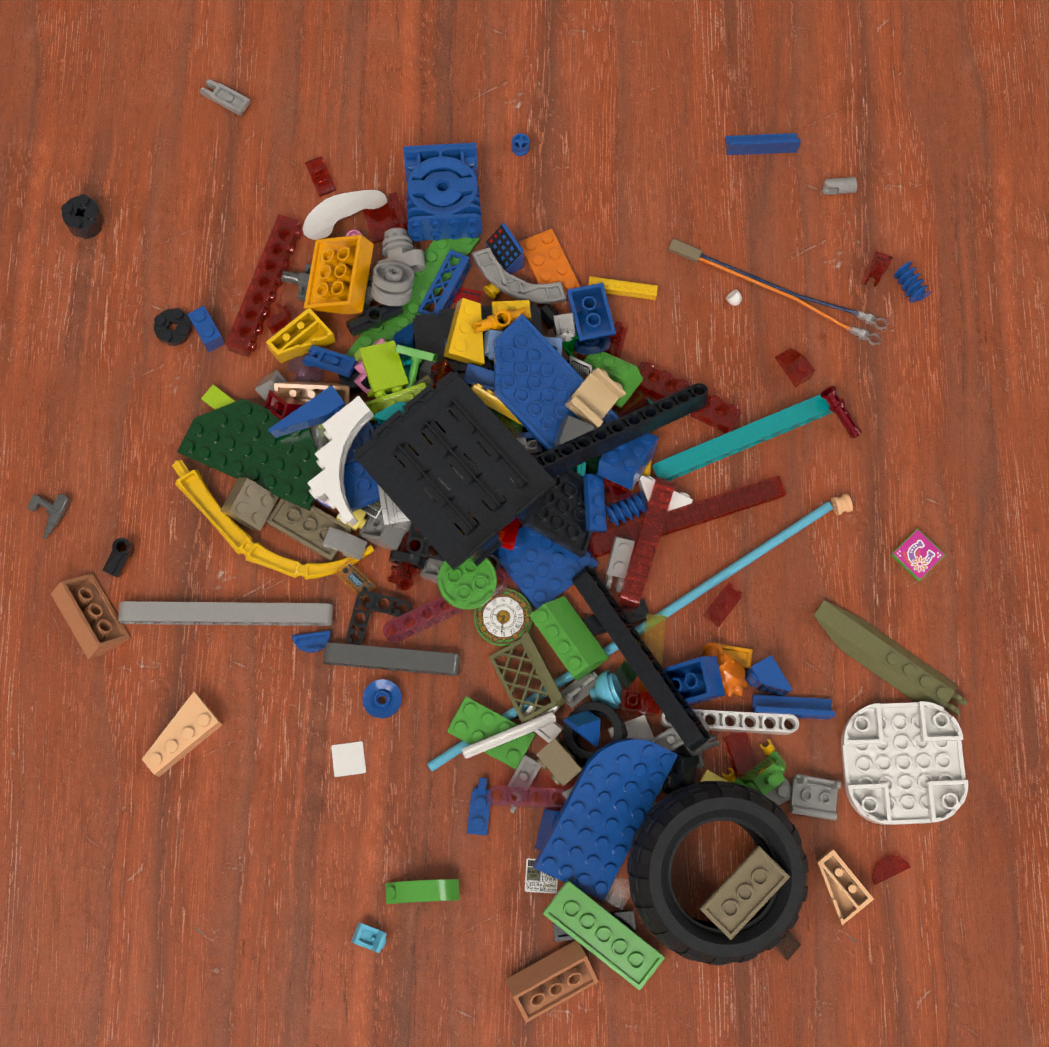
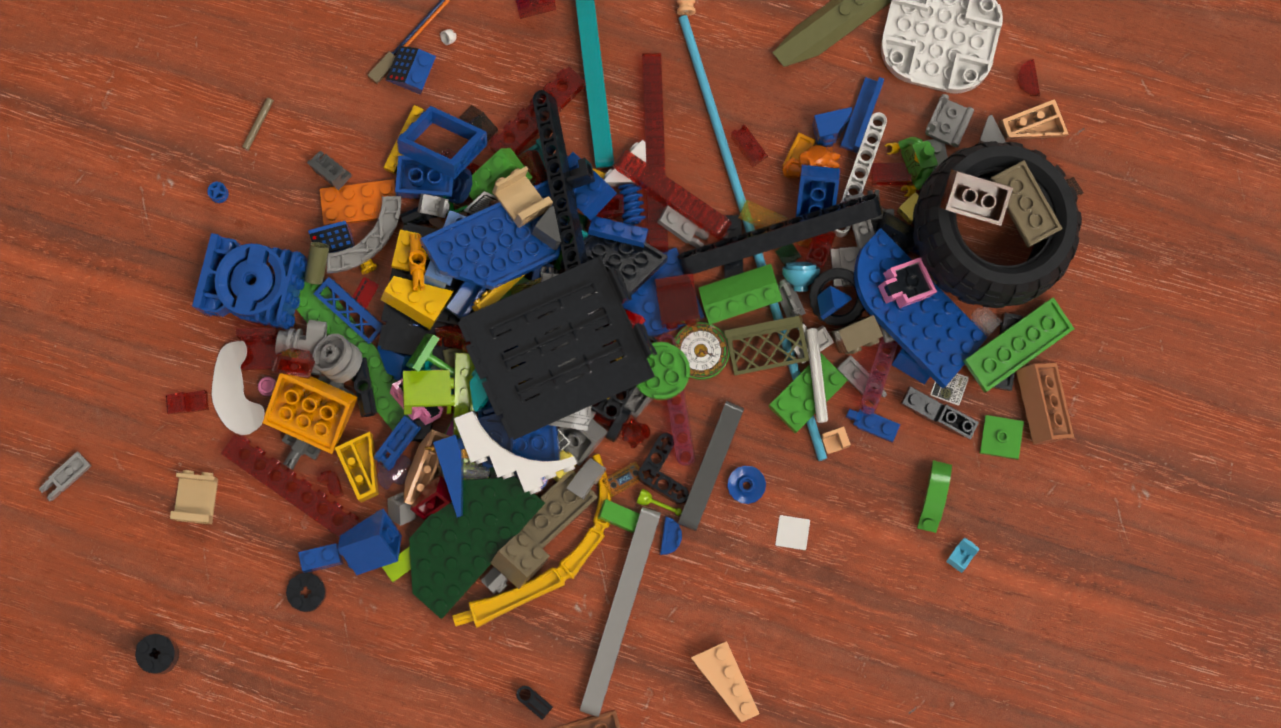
camera: 65 degrees left, 5 degrees up
none -> tan panel [170,470,218,525]
none -> dark tan bar [242,97,274,150]
none -> clear red slope [272,348,315,379]
none -> olive pin [304,242,329,285]
none -> dark grey hinge [307,151,353,191]
none -> blue slope [337,509,402,575]
none -> blue slope [386,46,436,95]
none -> blue window [397,106,487,179]
none -> clear smoke slope [459,105,499,142]
none -> light grey bracket [481,568,508,594]
none -> black panel [567,158,595,189]
none -> bright green tile [598,499,640,533]
none -> lime hinge [636,489,682,516]
none -> clear red panel [655,273,700,330]
none -> light nougat panel [821,427,851,454]
none -> piece [878,257,937,308]
none -> slope [900,386,979,439]
none -> brick [940,169,1013,226]
none -> light grey slope [978,115,1006,144]
none -> bright green plate [980,415,1024,460]

